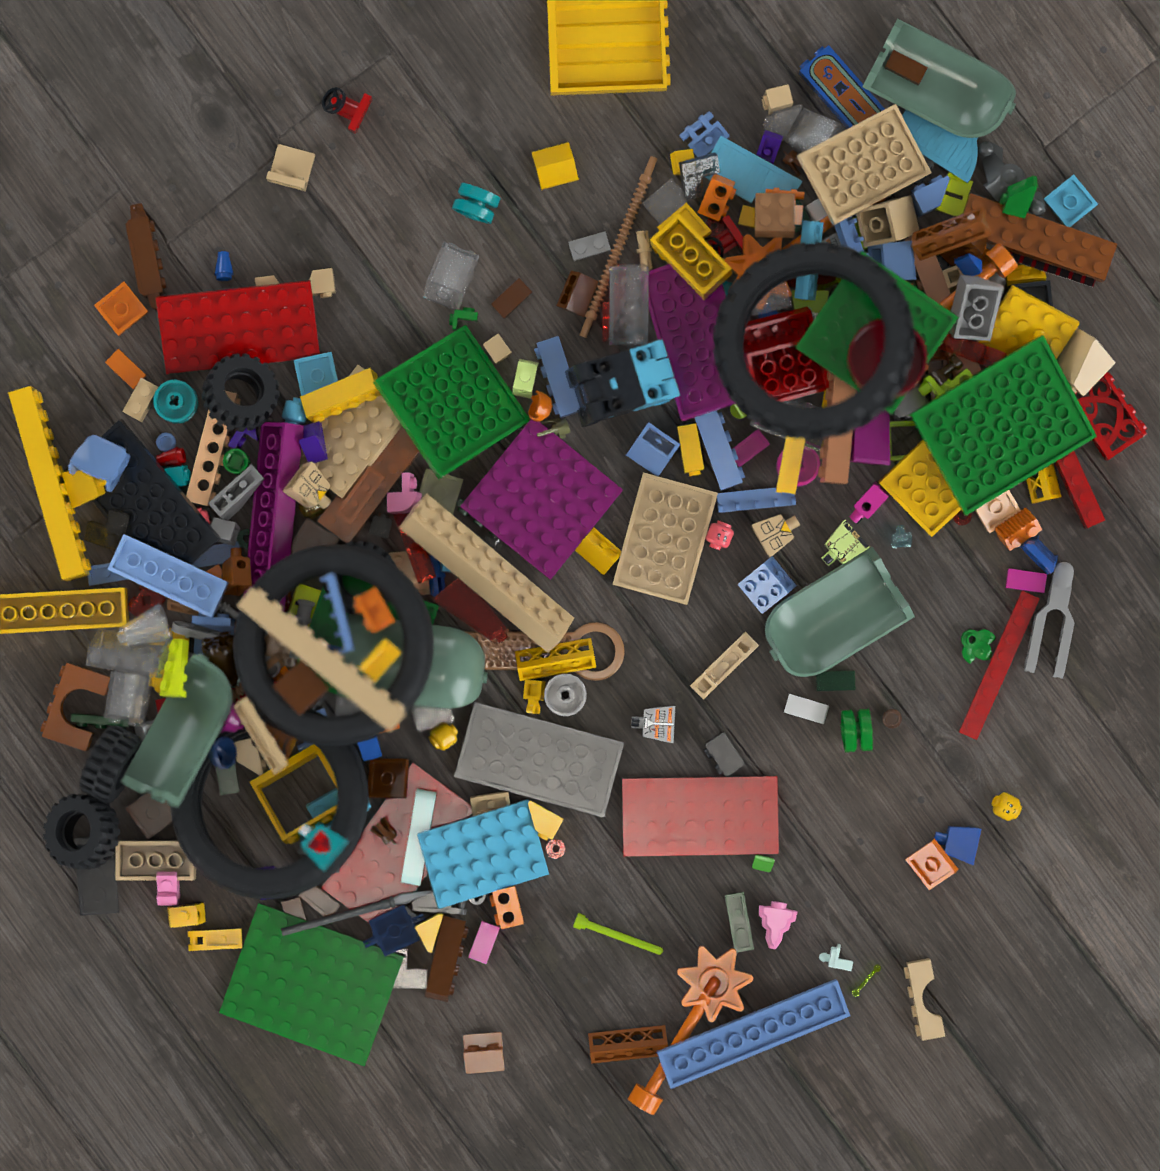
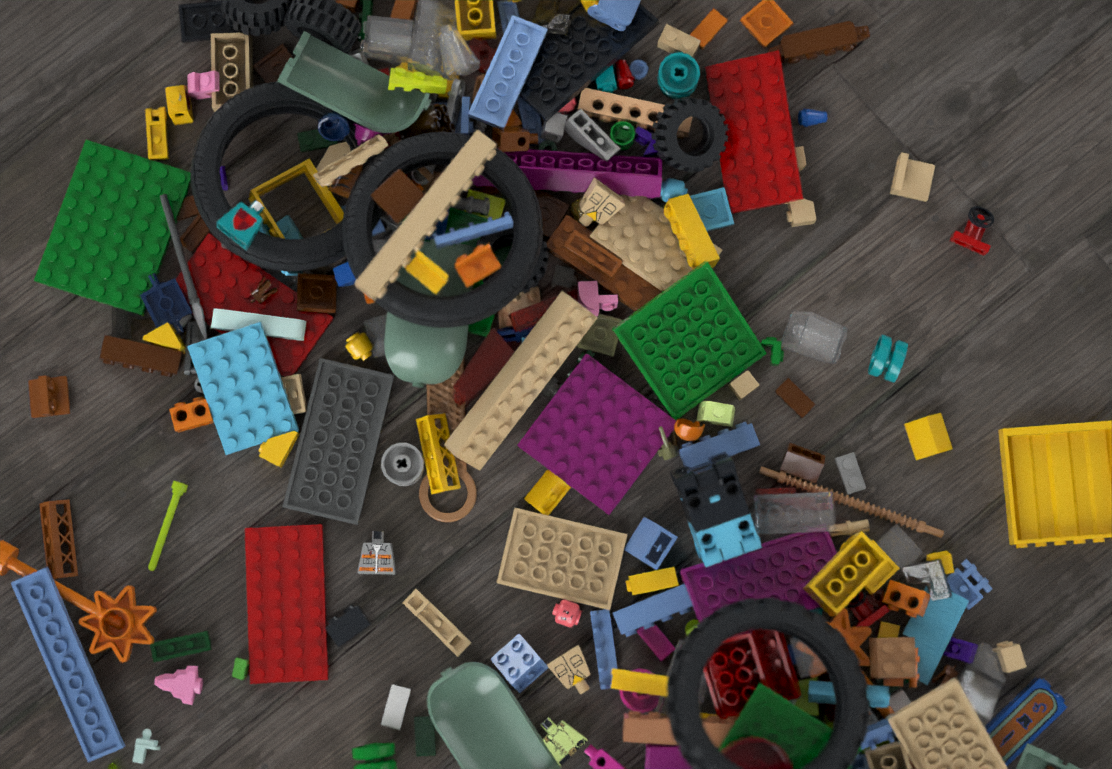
camera: 90 degrees right, 5 degrees down
dark purple slope [299,421,328,463] -> none
tile [468,921,500,964] -> none
yellow plate [523,680,546,714] -> none
clear red plate [546,839,565,859] -> none

